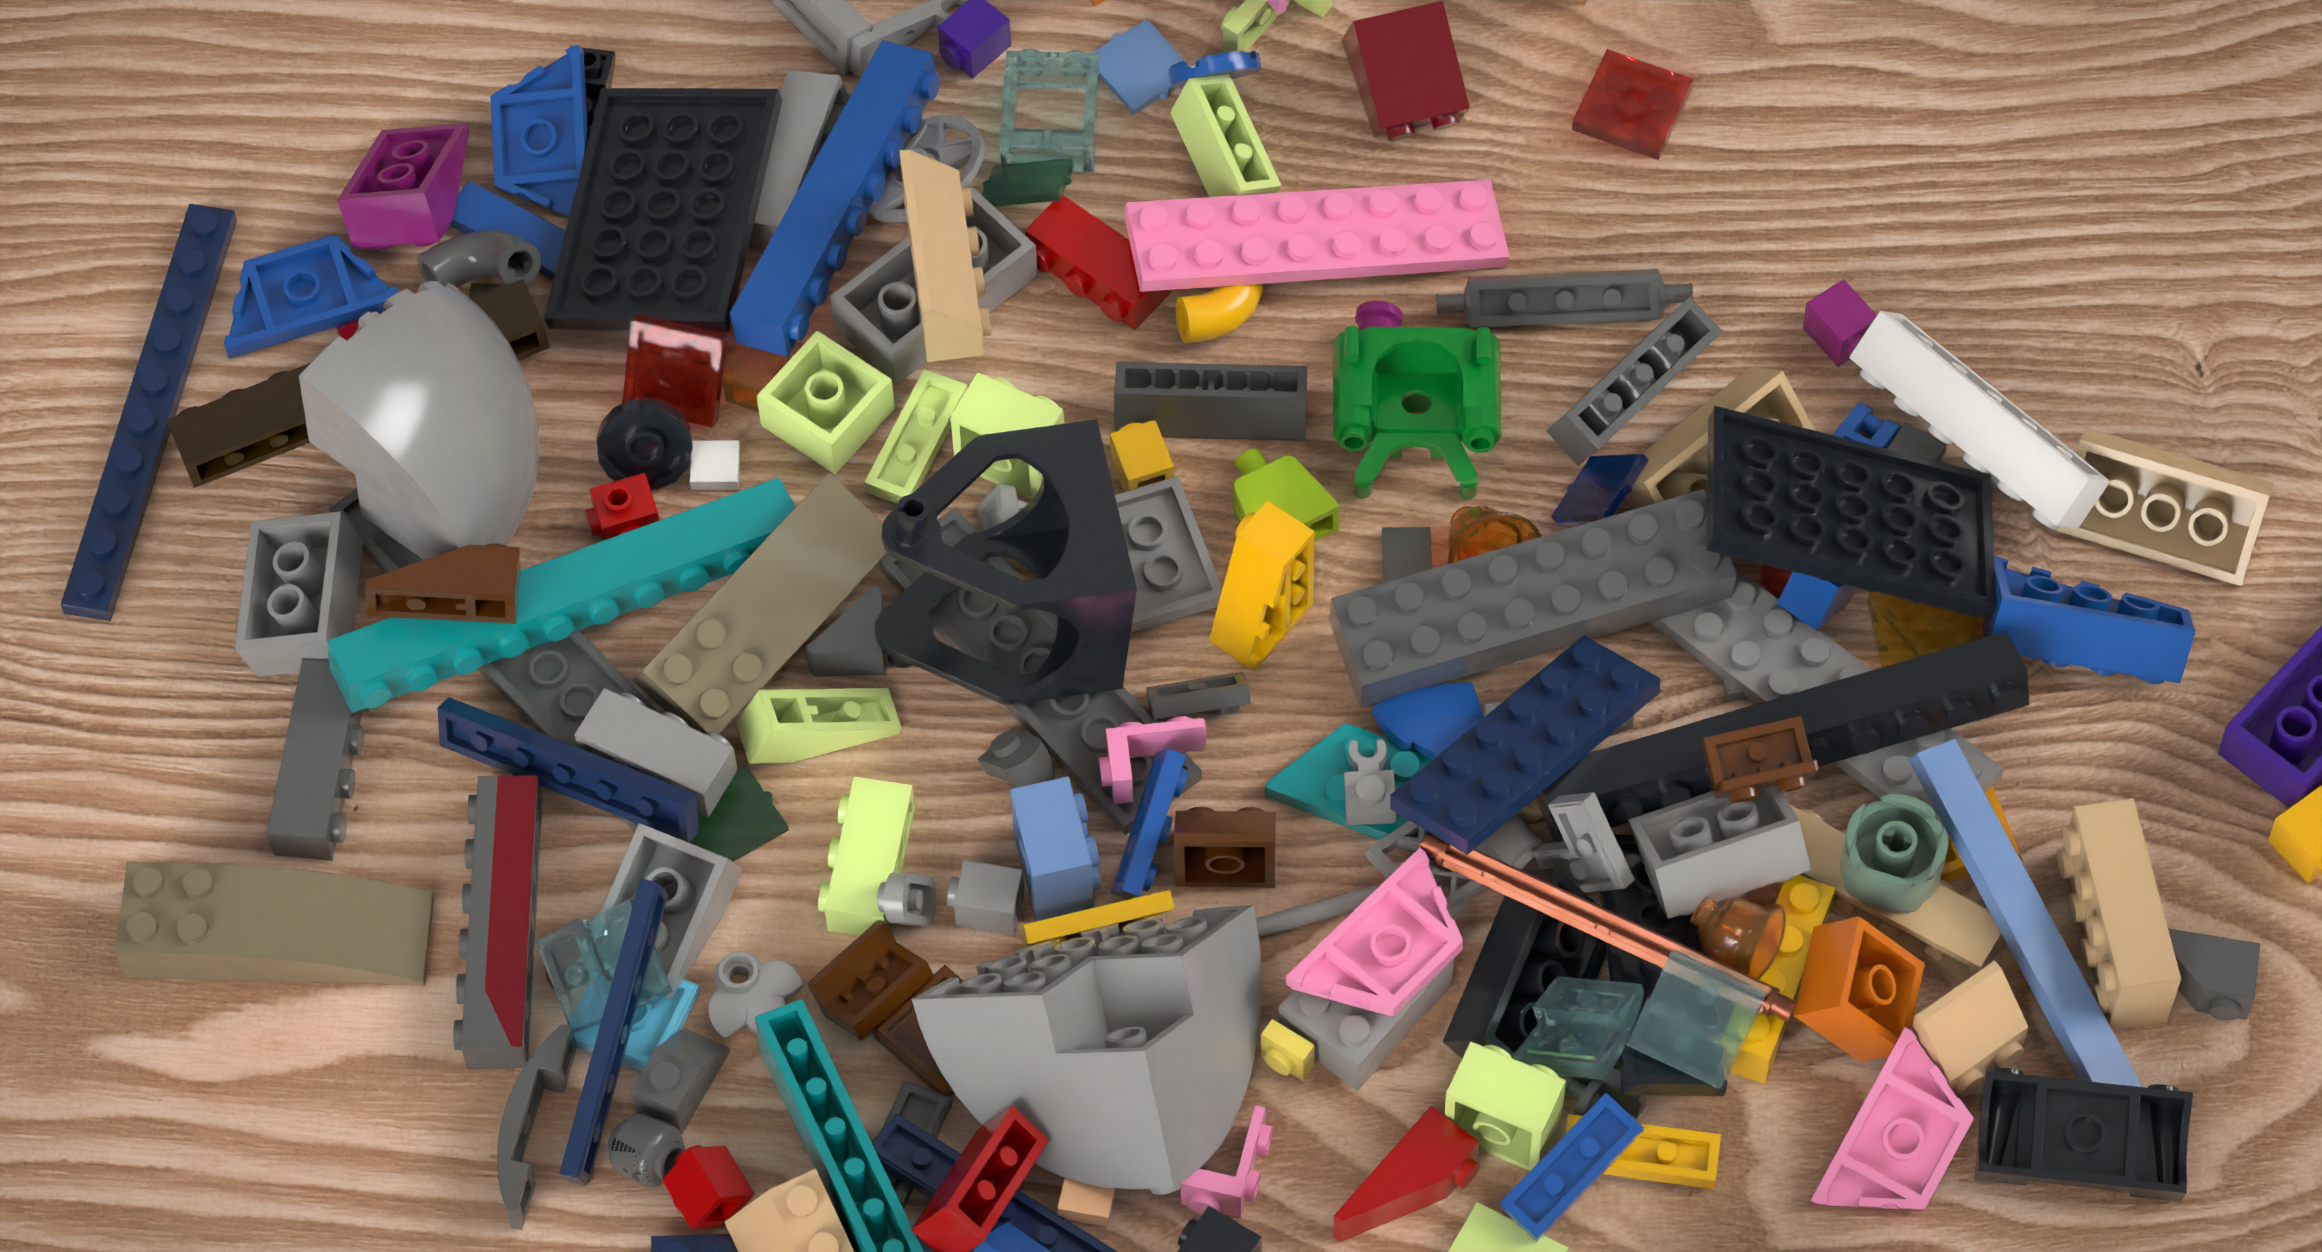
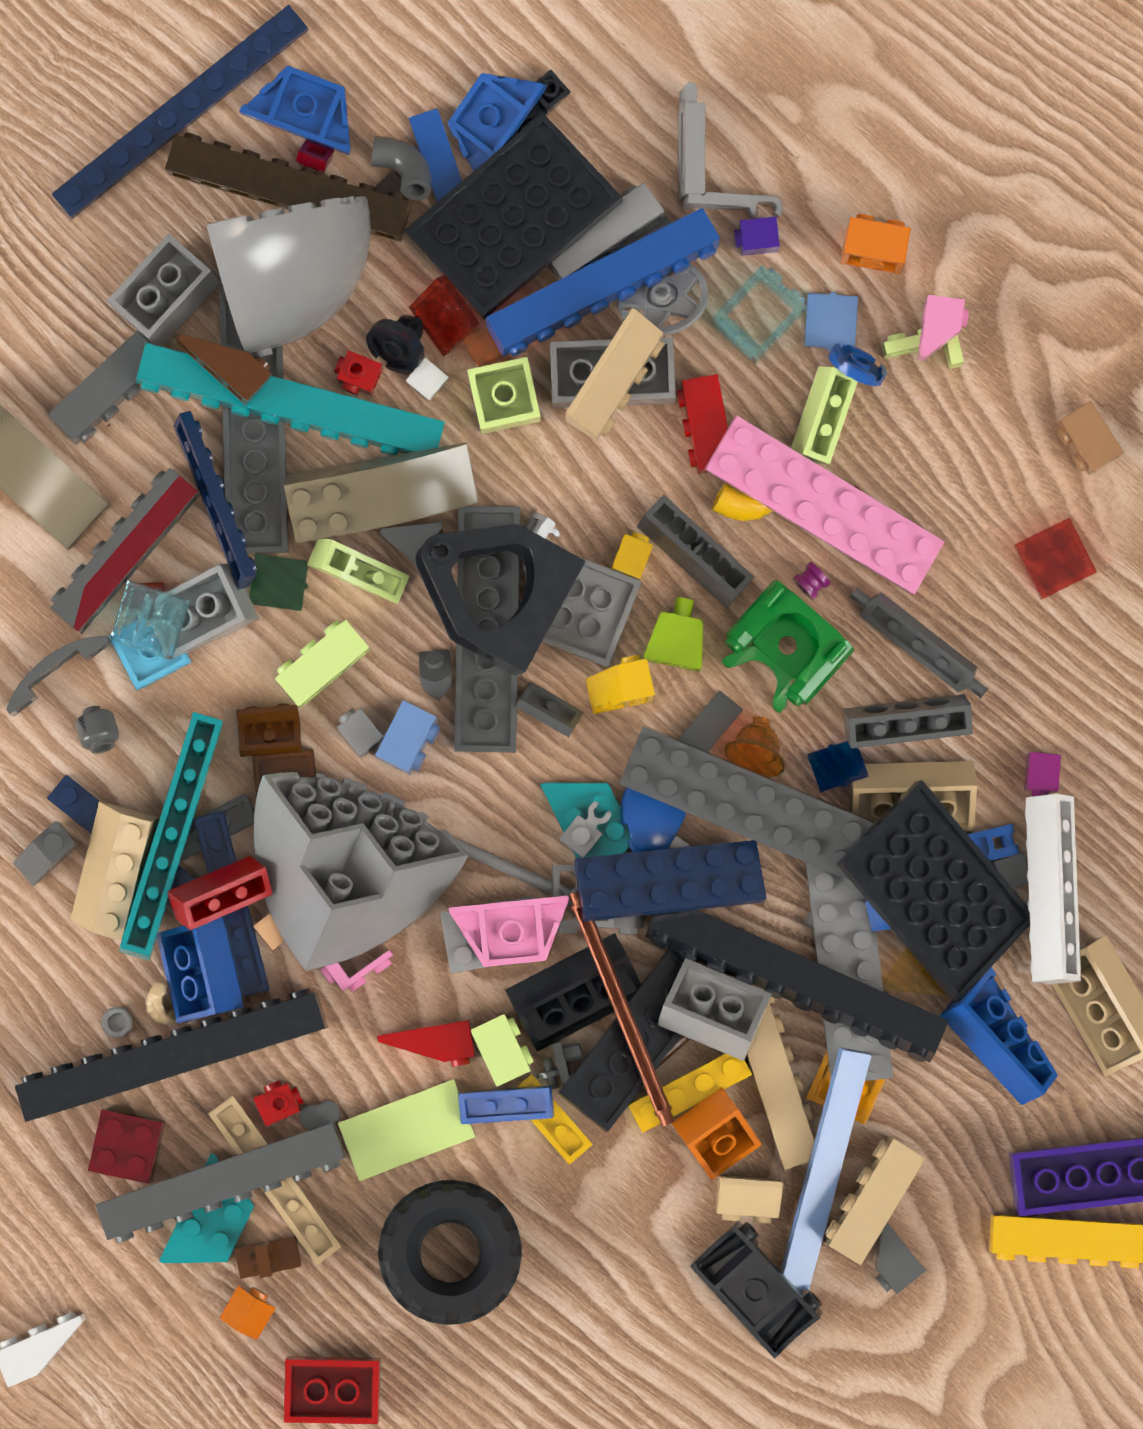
camera: 35 degrees right, 25 degrees up
magenta slope [337,123,469,250] -> none
dark blue tile [559,878,668,1186] -> none
light grey brick [574,688,738,817] -> none
dark grey slope [631,1028,730,1135] -> none
red brick [662,1145,755,1229] -> none
light grey plate [708,952,803,1040] -> none
yellowish green plate [864,369,968,504] -> none
light grey plate [877,872,936,926] -> none
yellowish green brick [950,372,1064,499] -> none
clear green piece [982,158,1074,207] -> none
yellow plate [1020,890,1175,947] -> none
bright pink bracket [1099,716,1206,804] -> none
blue plate [1110,748,1188,900] -> none
reddish brown slope [1174,807,1276,888] -> none
light yellow plate [1261,1019,1315,1081] -> none
dark red slope [1342,1,1470,141] -> none
clear light blue slope [1513,976,1644,1080] -> none
light grey tile [1533,792,1635,892] -> none
clear light blue slope [1627,949,1768,1089] -> none
clear orange hat [1690,896,1786,980] -> none
reddish brown bracket [1701,716,1820,804] -> none
bright pink wing [1810,1027,1974,1210] -> none
sand green brick [1841,794,1948,913] -> none

